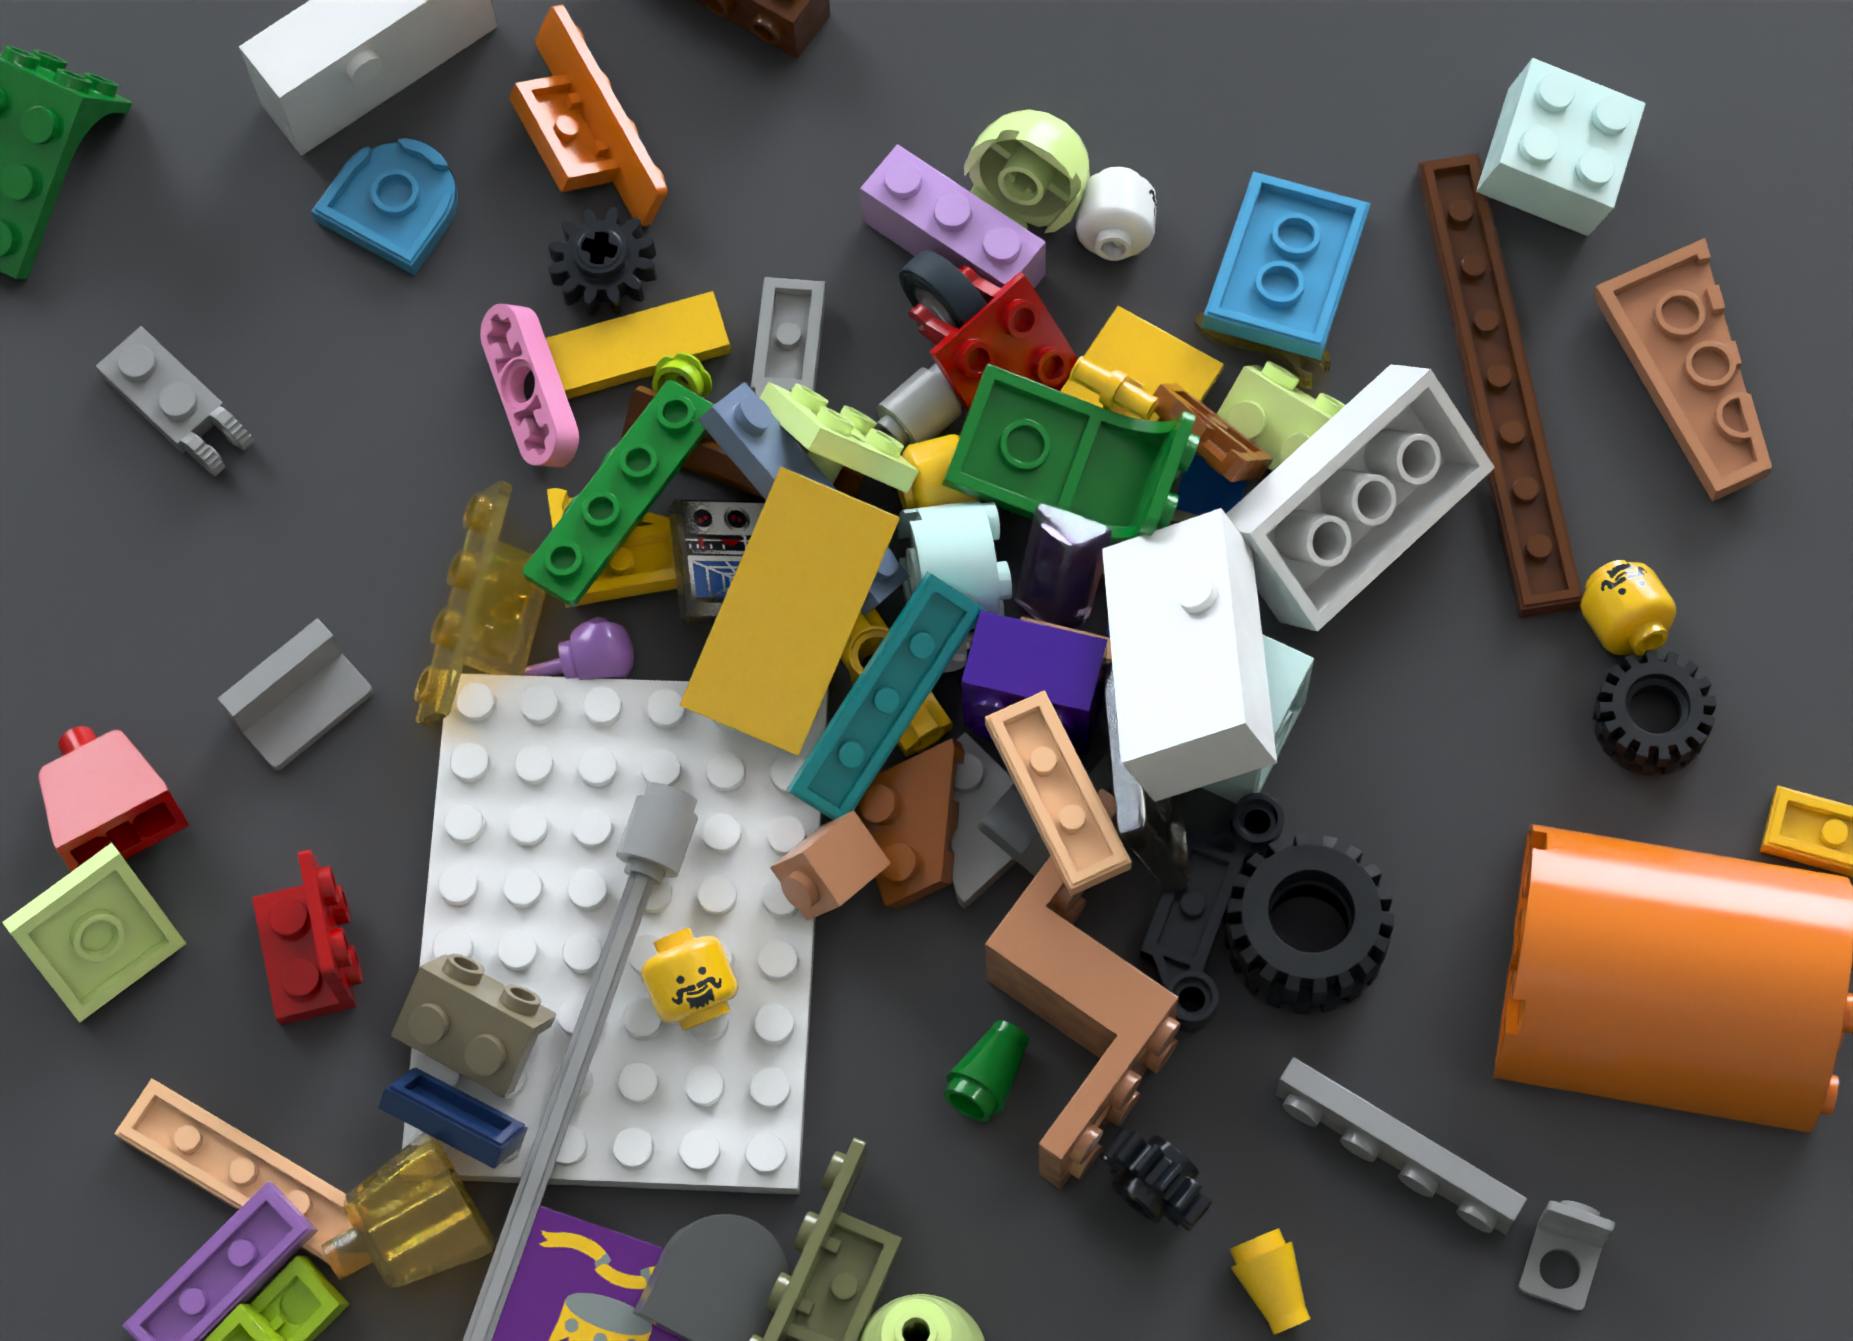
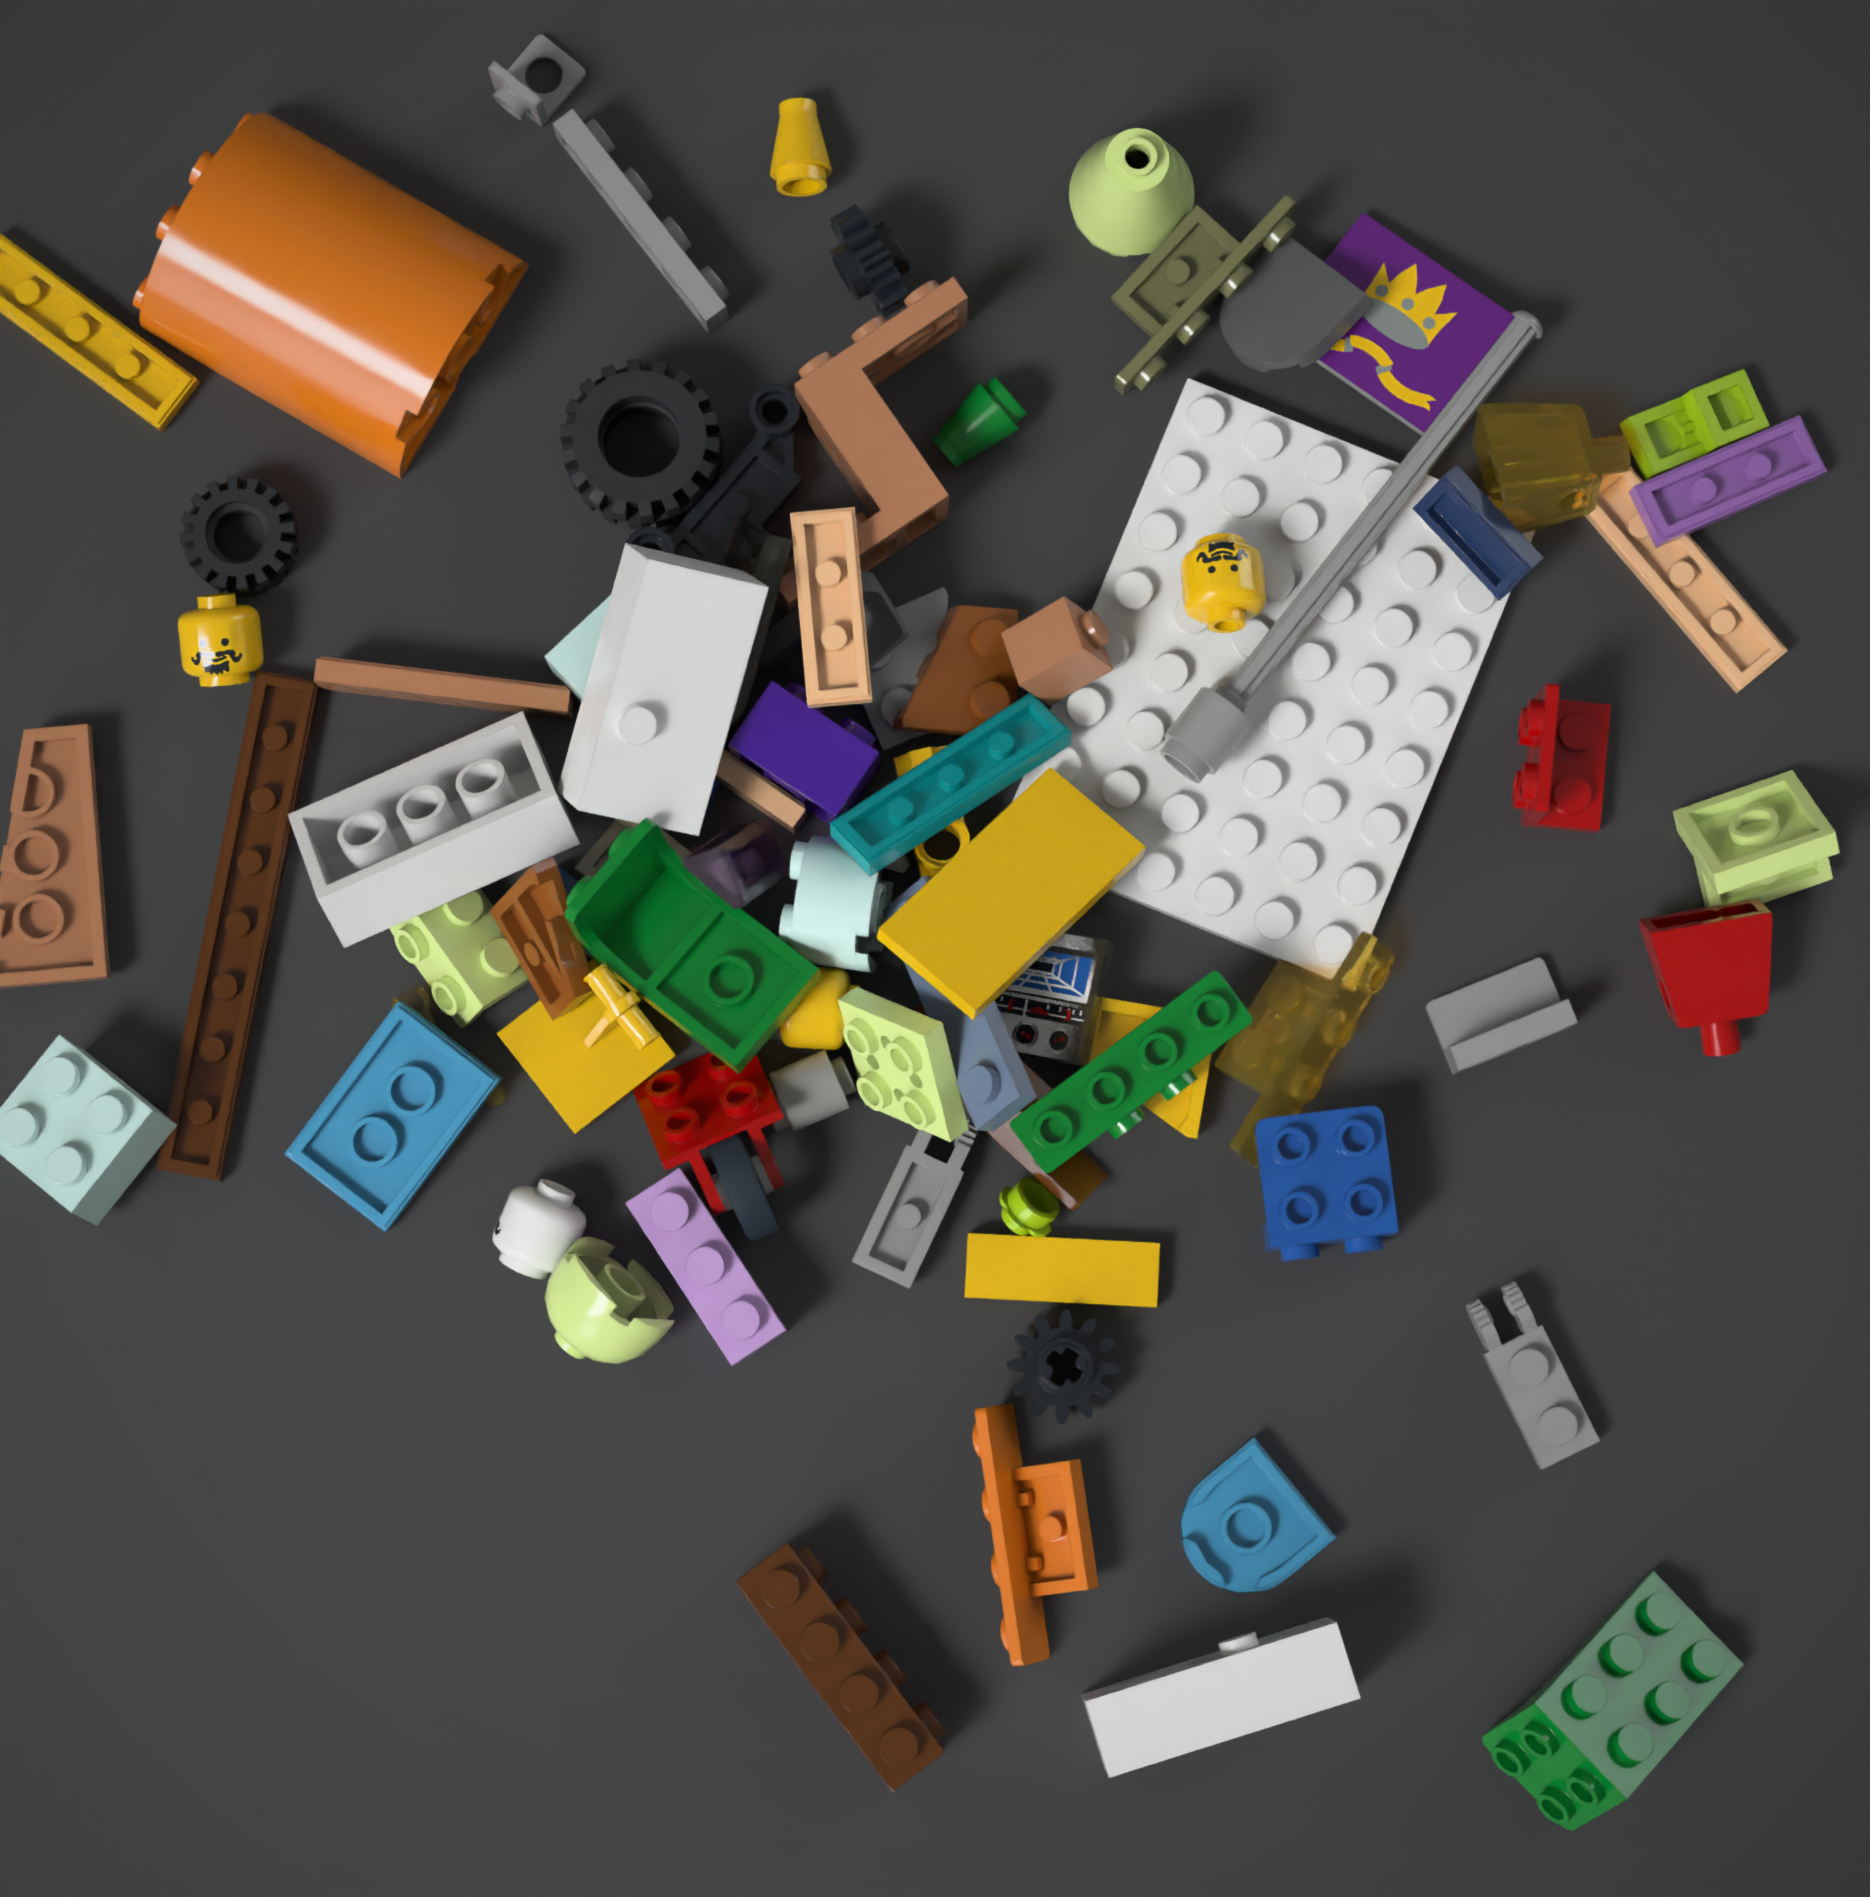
camera: 165 degrees left, 15 degrees up
dark tan bracket [391,954,557,1098] -> none
bright pink beam [480,304,579,468] -> none
medium lavender piece [523,617,634,680] -> none
none -> nougat tile [314,656,575,720]
none -> blue bracket [1255,1105,1399,1262]

